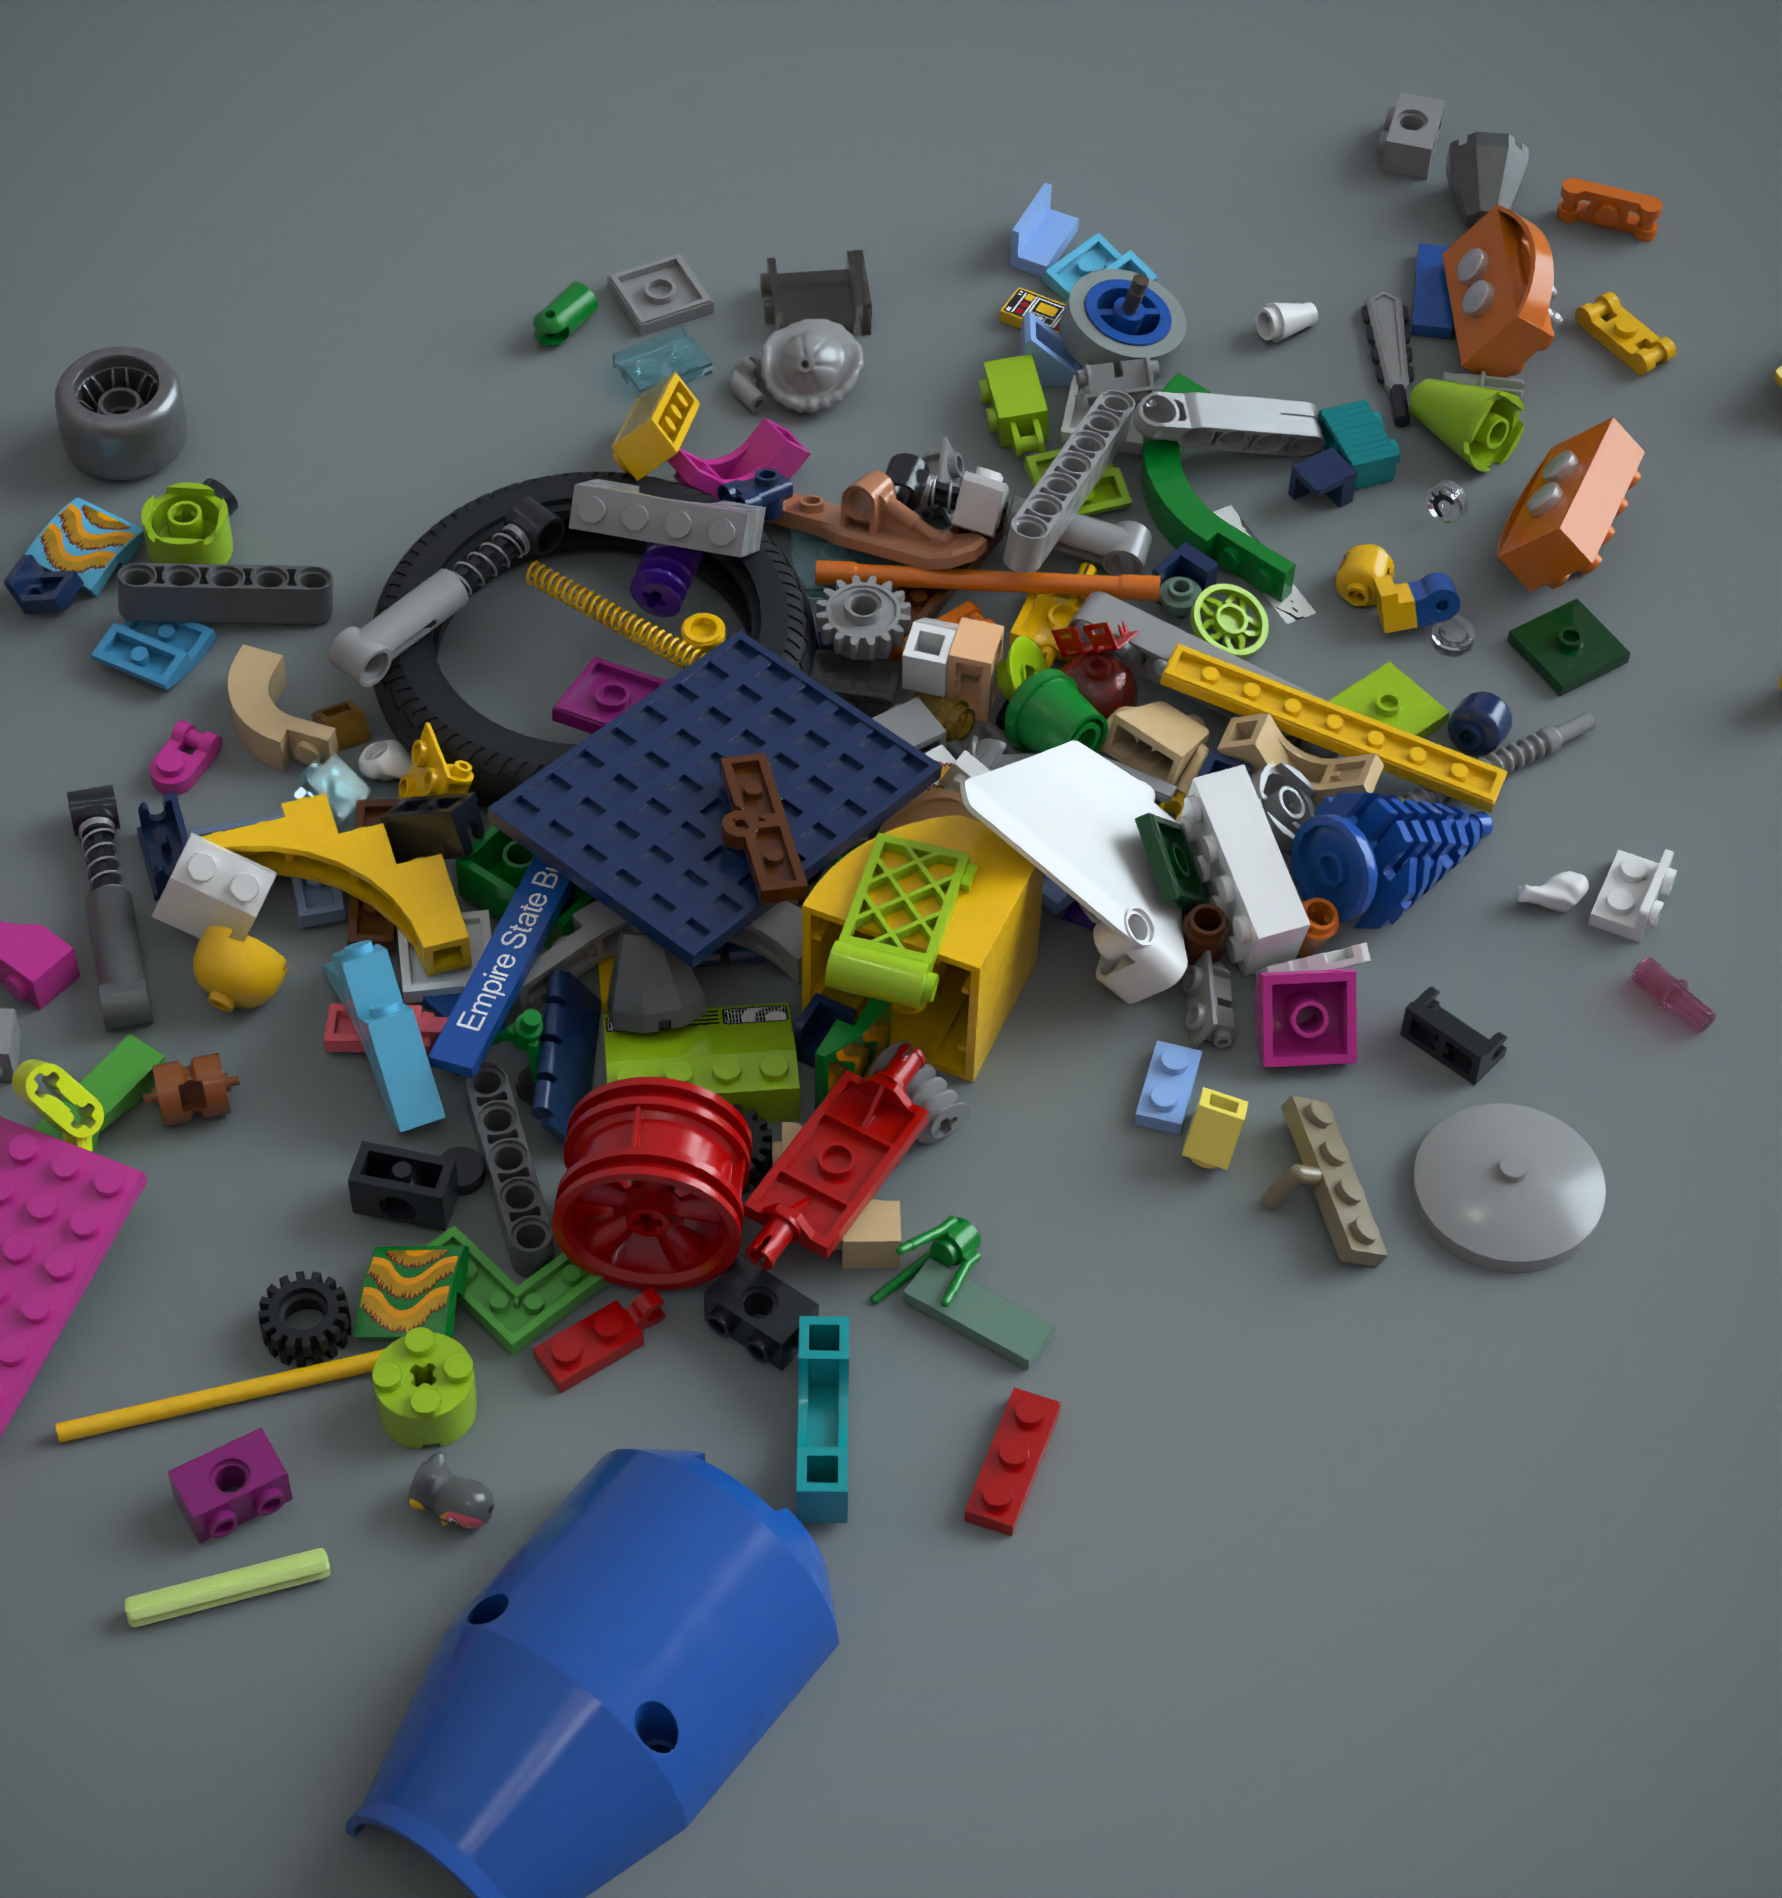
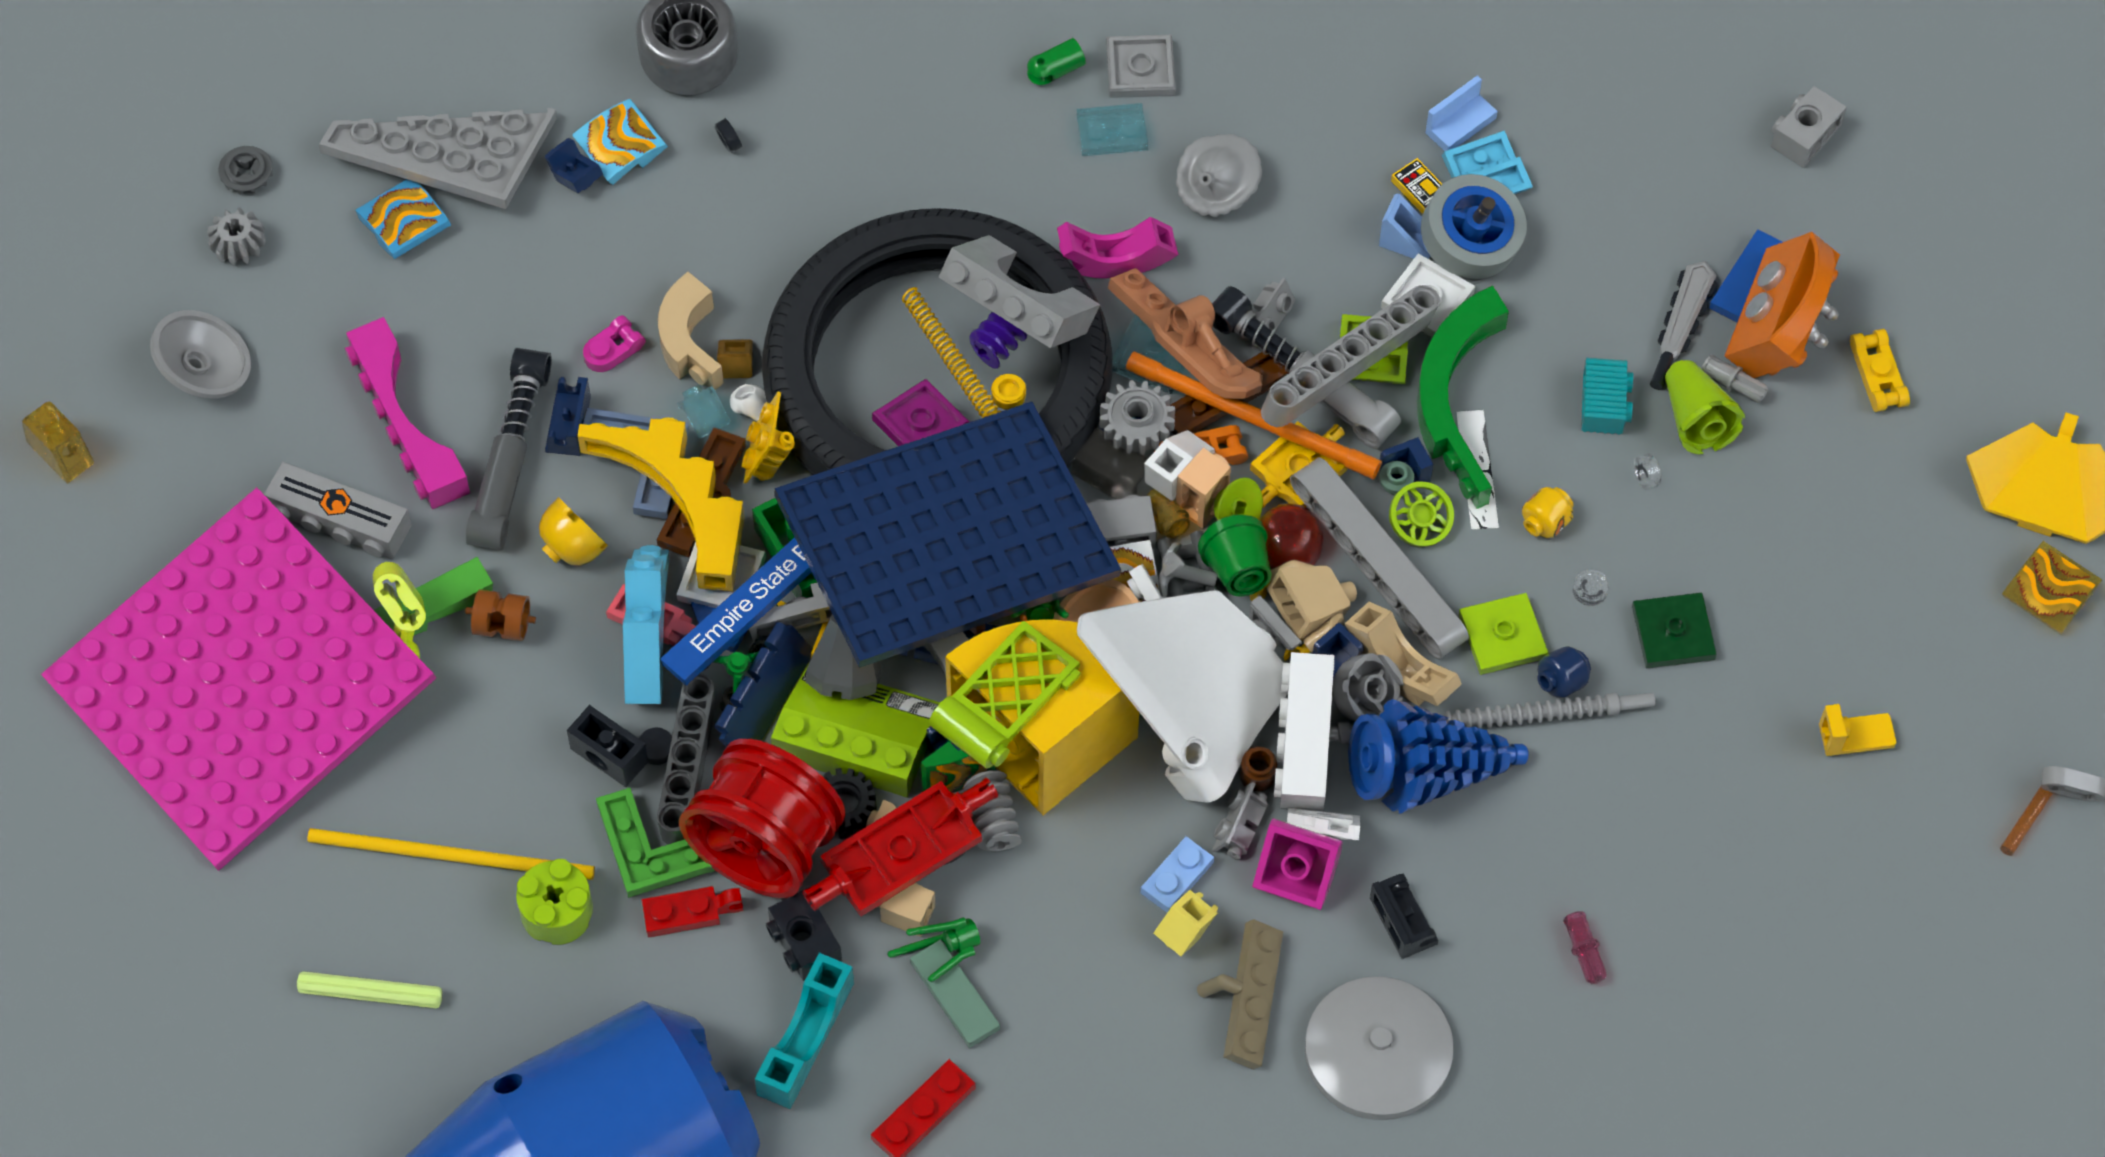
camera: 25 degrees right, 10 degrees up
dark azure slope [91,619,217,690] -> none
dark grey beam [117,563,333,624] -> none
lime brick [141,482,233,564] -> none
white slope [151,832,276,942] -> none
magenta brick [168,1427,293,1544] -> none
black tyre [258,1271,352,1368] -> none
light grey piece [328,496,565,687] -> none
slope [354,1245,469,1341] -> none
black hinge [379,792,485,862] -> none
dark grey animal [408,1452,494,1529] -> none
yellow brick [611,371,700,481] -> none
dark blue plate [717,468,793,520] -> none
reddish brown hinge [719,753,808,904] -> none
light grey arm [729,355,767,412] -> none
clear smoke panel [760,250,872,336] -> none
white slope [952,466,1010,538] -> none
lime brick [978,354,1049,459] -> none
red piece [1051,621,1139,658] -> none
light grey hinge [1075,357,1164,406] -> none
light grey piece [1133,391,1325,457] -> none
dark green plate [1135,812,1209,912] -> none
yellow tile [1159,643,1508,813] -> none
white cone [1256,302,1318,343] -> none
dark blue panel [1288,447,1357,508] -> none
orange cone [1298,898,1340,957] -> none
leg [1374,572,1461,633] -> none
dark grey cone [1446,132,1529,228] -> none
orange piece [1496,417,1645,592] -> none
white animal [1517,871,1589,912] -> none
orange plate [1556,178,1663,242] -> none
white bracket [1588,849,1678,943] -> none

